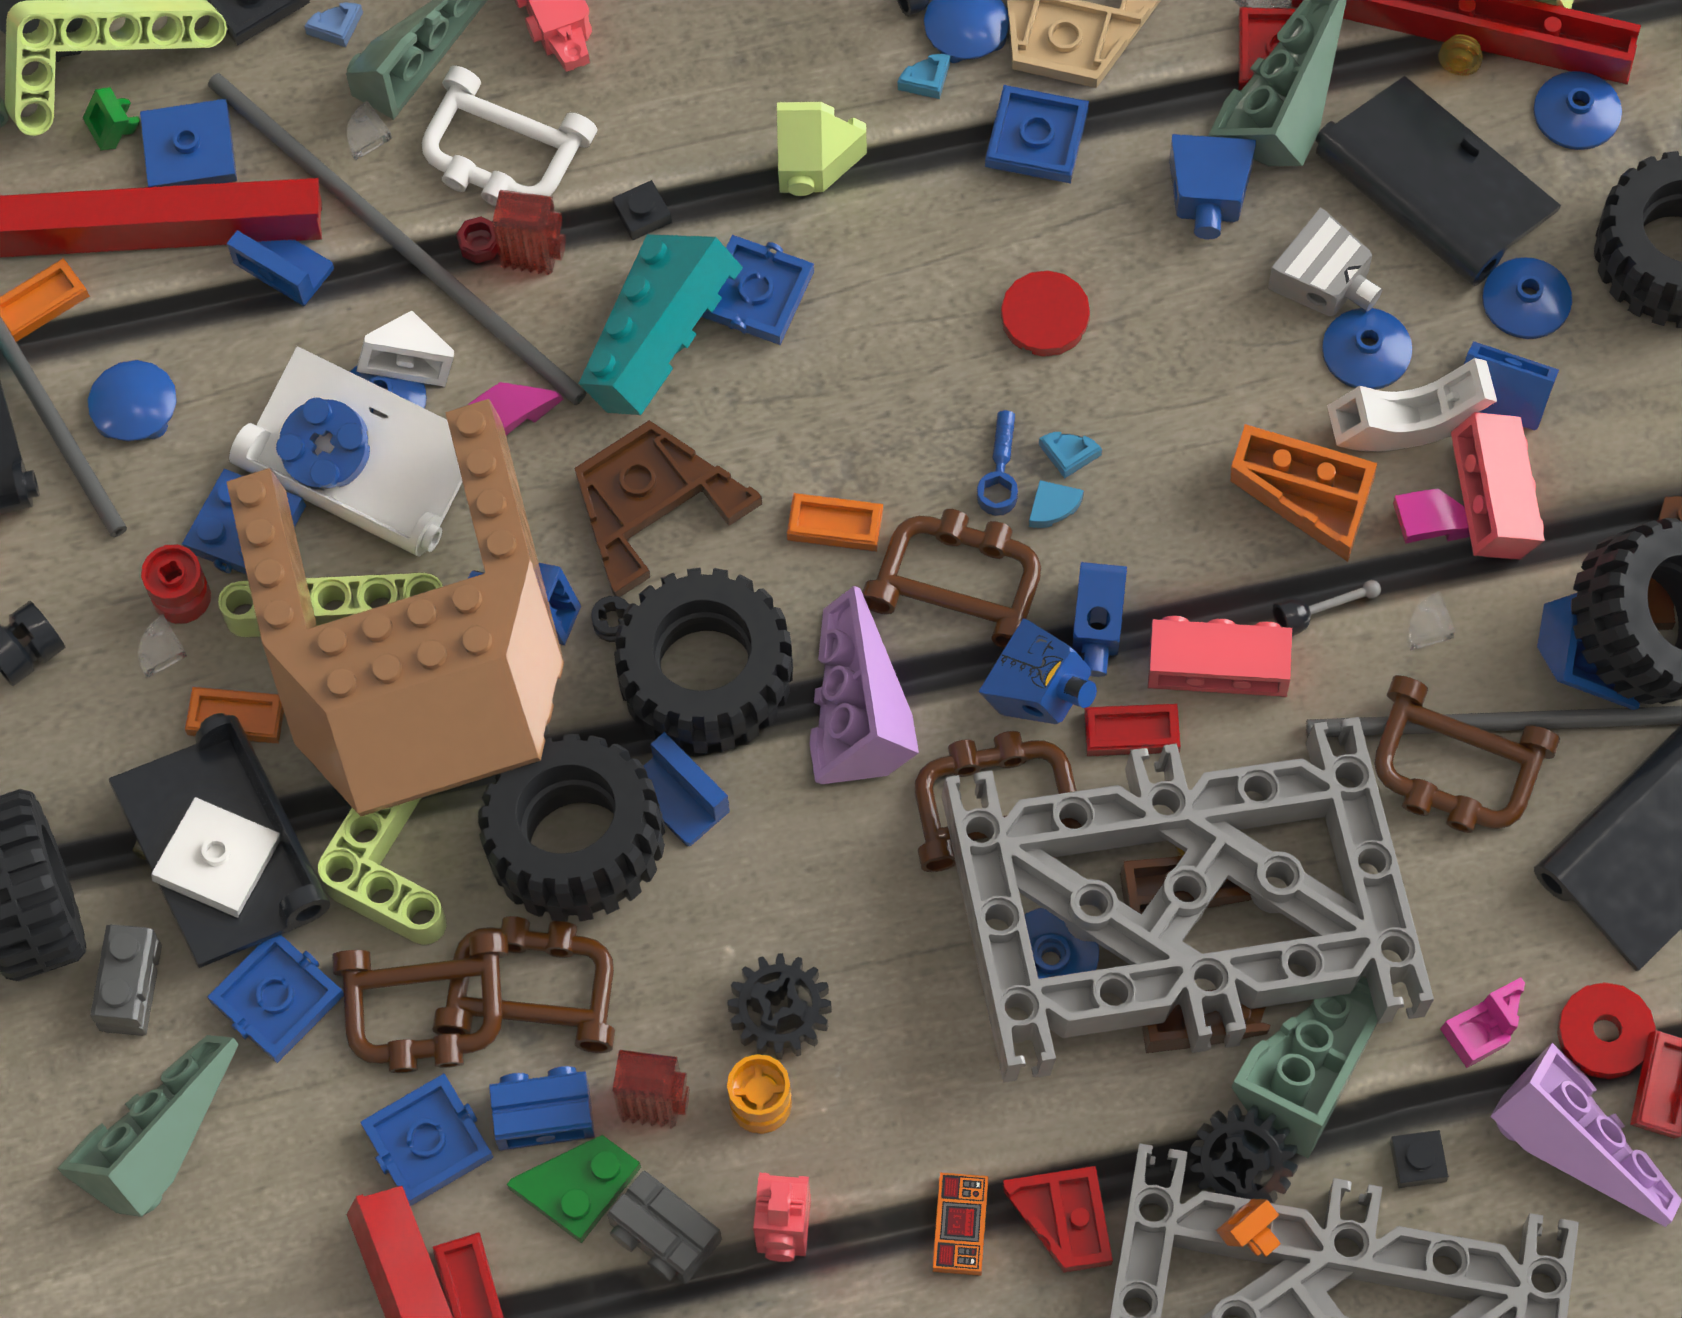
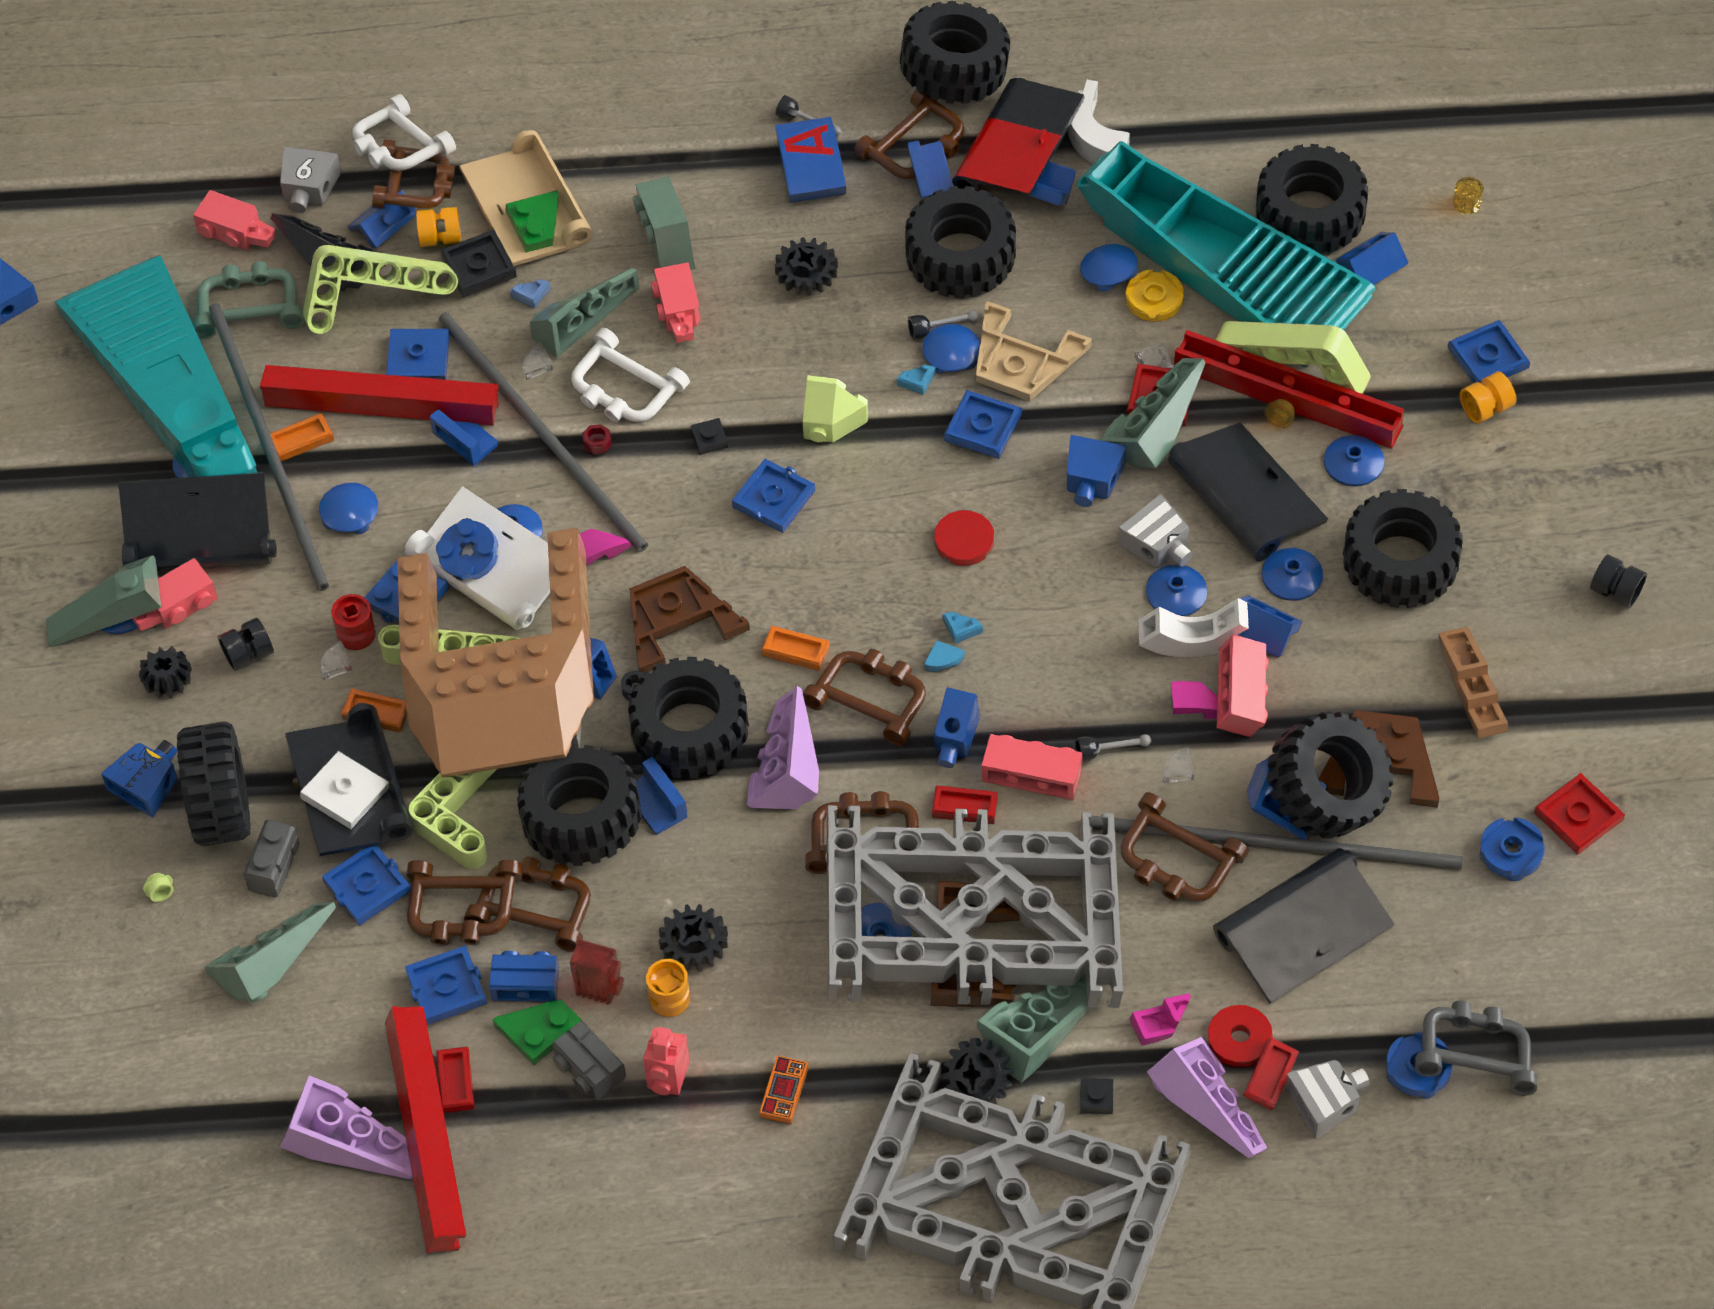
camera: 10 degrees right, 10 degrees down
green tile [83,87,141,151] -> none
white slope [357,311,454,387] -> none
clear red brick [492,190,566,275] -> none
teal wedge [578,234,743,415] -> none
blue piece [977,410,1018,516] -> none
blue torso [978,618,1097,724] -> none
red wing [1003,1166,1113,1273] -> none
orange tile [1216,1199,1281,1257] -> none
orange wedge [1230,424,1377,562] -> none

